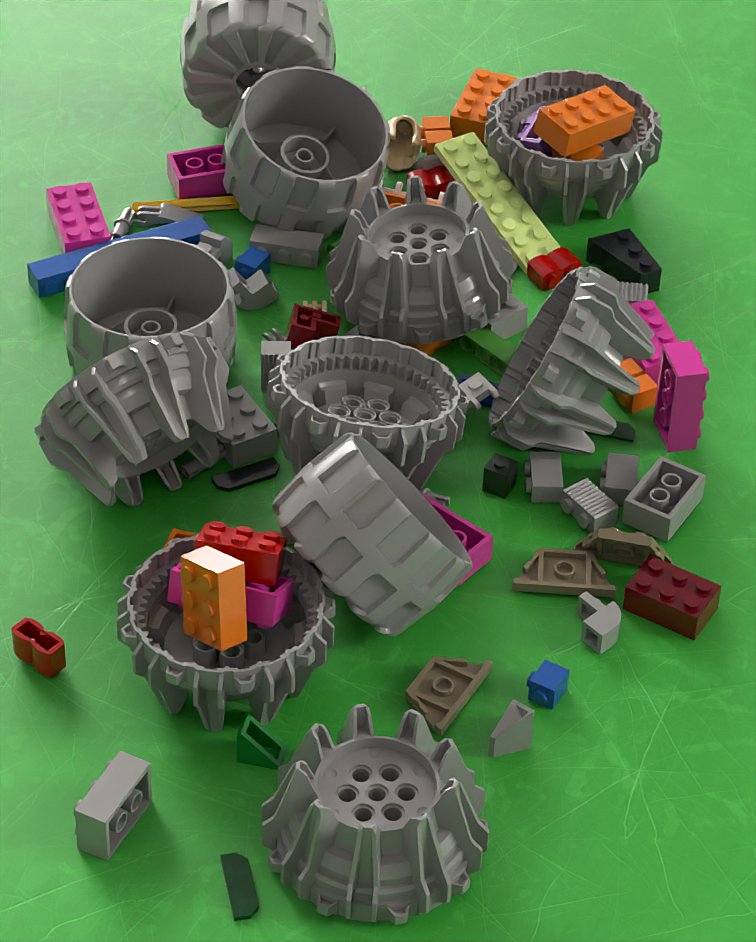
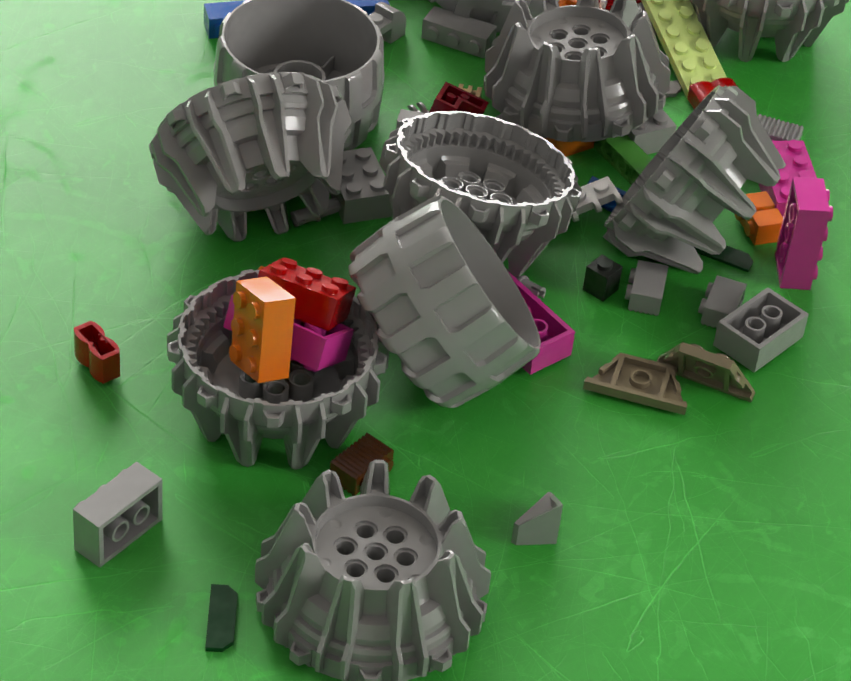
camera: 10 degrees right, 0 degrees up
black piece [211,457,279,492] -> none
light grey brick [228,267,280,311] -> none
blue brick [234,246,271,280] -> none
green slope [237,713,287,770] -> none
dark tan wing [405,656,493,736] -> none
blue brick [526,660,570,710] -> none
light grey brick [560,478,619,533] -> none
light grey brick [577,591,621,654] -> none
black wedge [586,228,662,293] -> none
dark red brick [623,555,722,640] -> none
none -> reddish brown brick [330,432,394,496]

